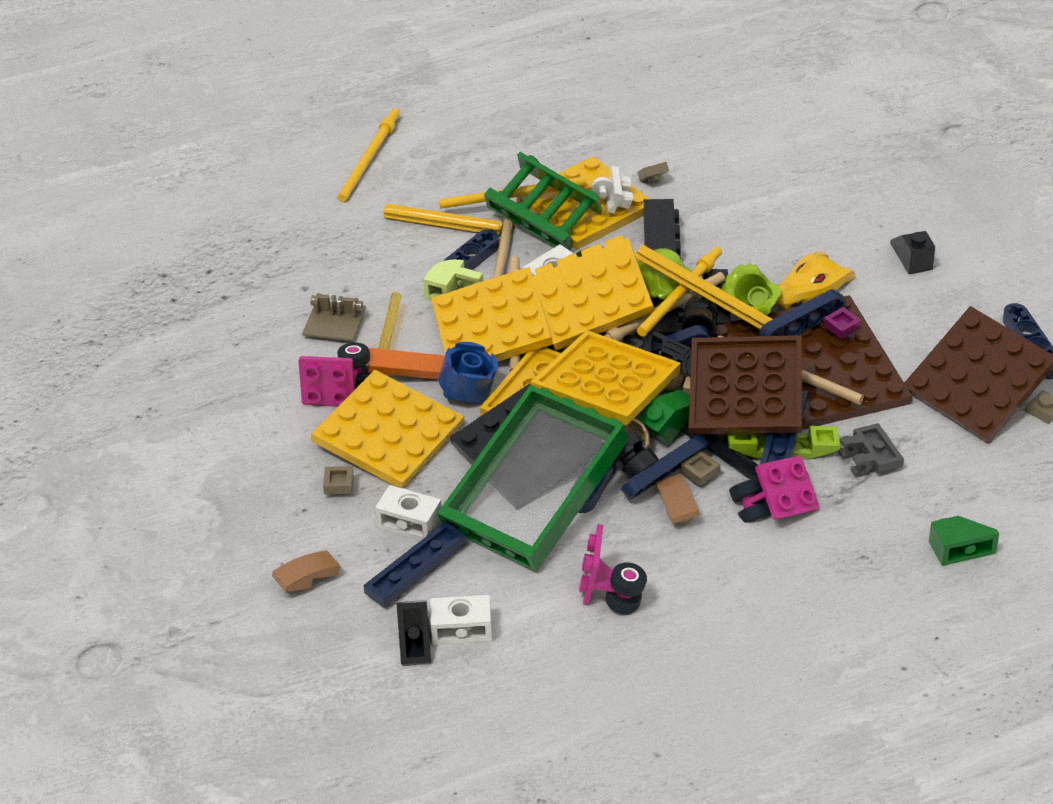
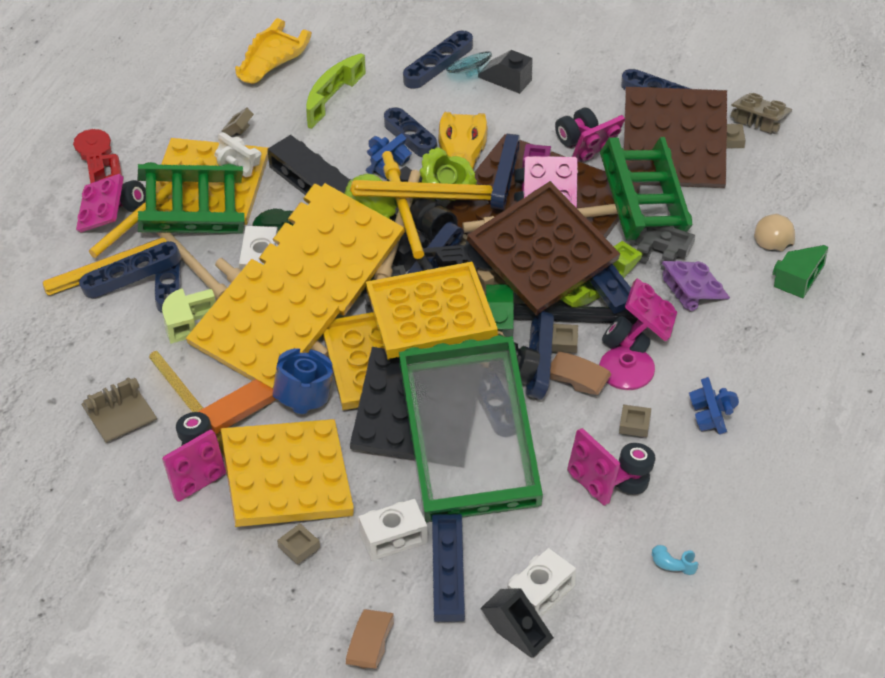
camera: 45 degrees left, 5 degrees up
none -> red piece [73,129,122,184]
none -> dark pink plate [76,174,146,233]
none -> dark blue beam [79,241,181,298]
none -> yellow animal [235,18,312,84]
none -> lime slope [306,53,366,129]
none -> blue hips [366,133,412,179]
none -> dark blue beam [384,107,437,158]
none -> dark blue beam [403,30,473,89]
none -> clear light blue dish [446,51,492,77]
none -> plate [514,156,577,208]
none -> plate [555,107,625,161]
none -> dark pink dish [599,346,655,390]
none -> green fence [600,137,693,241]
none -> dark tan plate [619,404,652,437]
none -> medium azure arm [652,545,699,575]
none -> medium lavender hinge [662,261,730,311]
none -> blue hips [689,377,739,434]
none -> tan hair [754,214,795,252]

